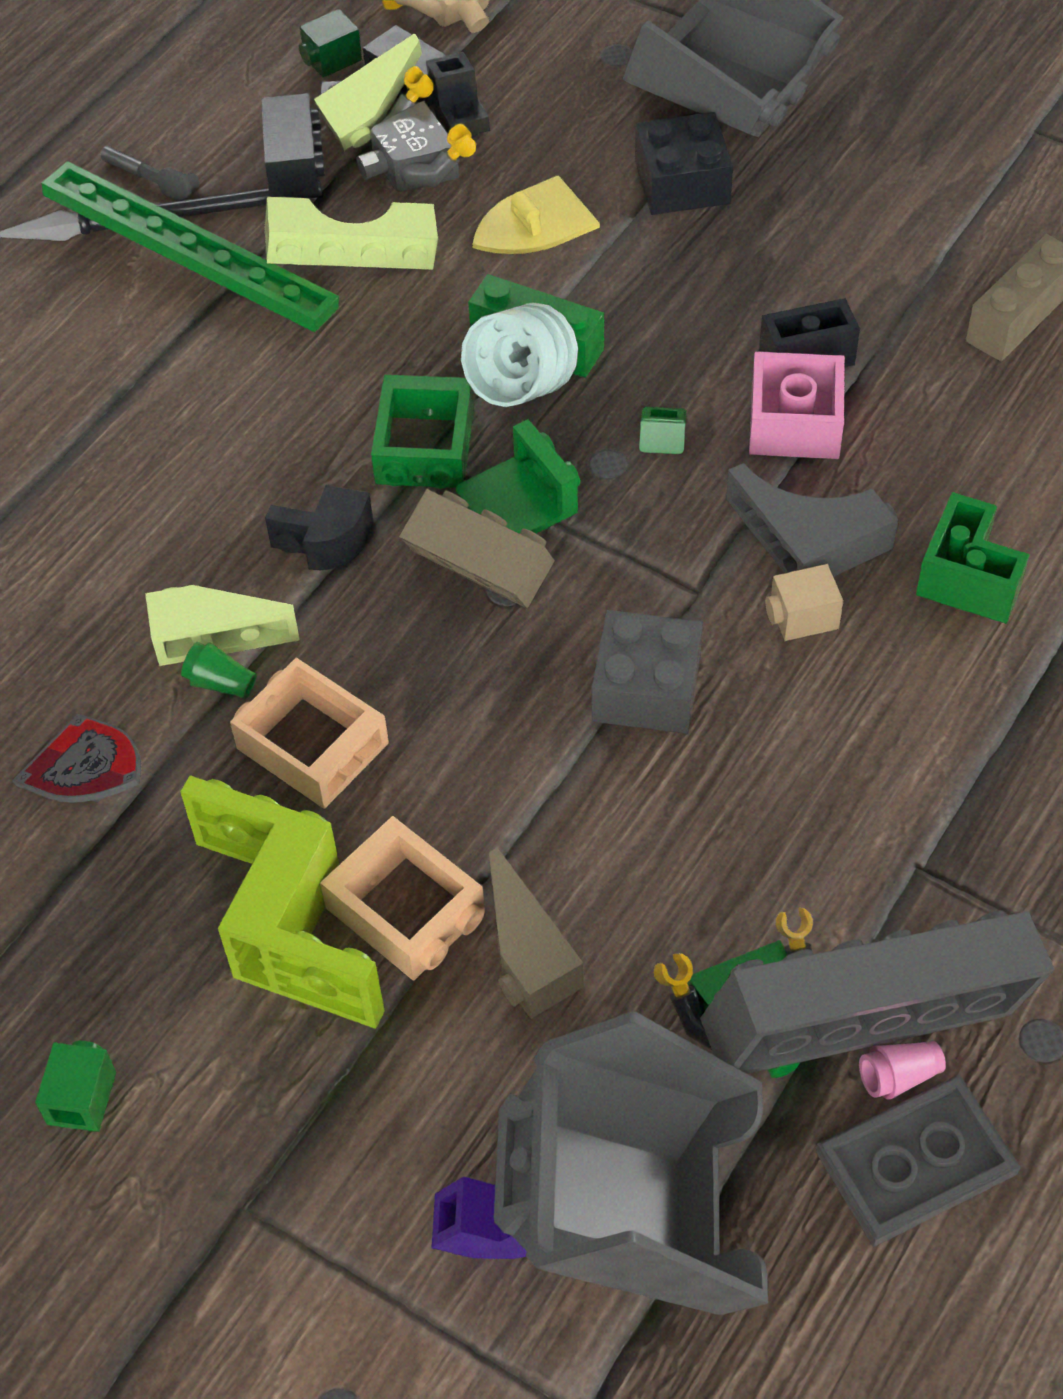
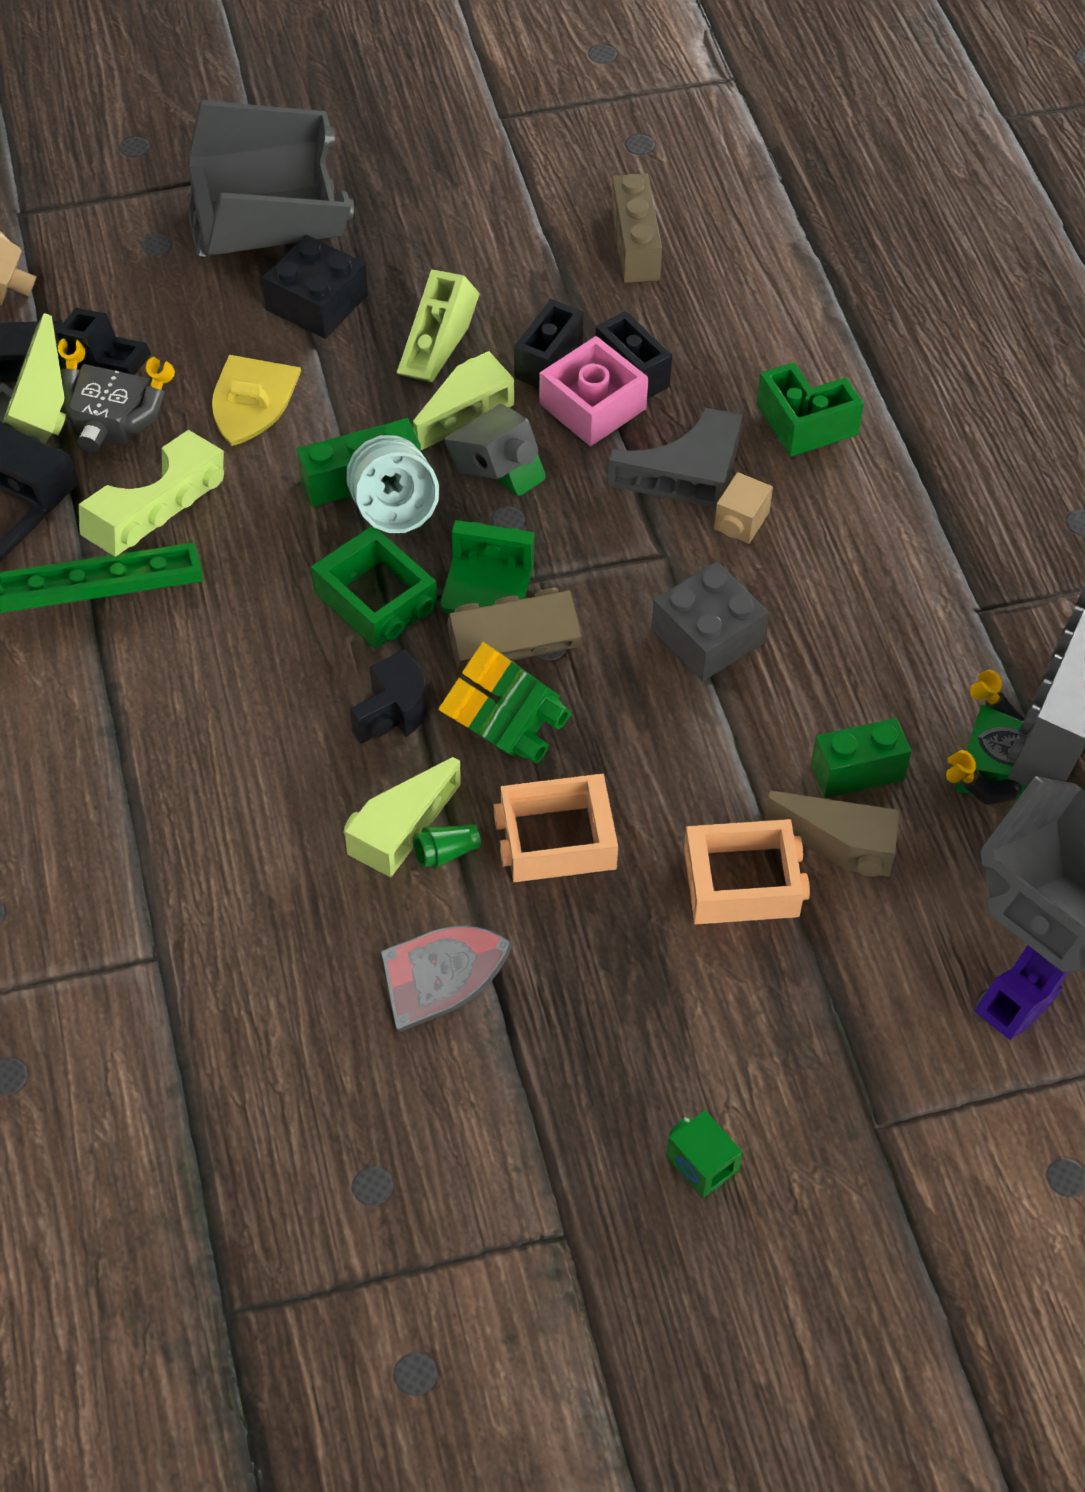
camera: 50 degrees left, 0 degrees up
lime bracket [181,776,385,1029] -> none
none -> yellowish green slope [397,269,480,382]
none -> yellowish green slope [413,351,514,450]
none -> green hips [438,642,572,763]
none -> dark grey torso [444,403,539,479]
none -> black brick [595,311,672,399]
none -> green brick [811,718,912,798]

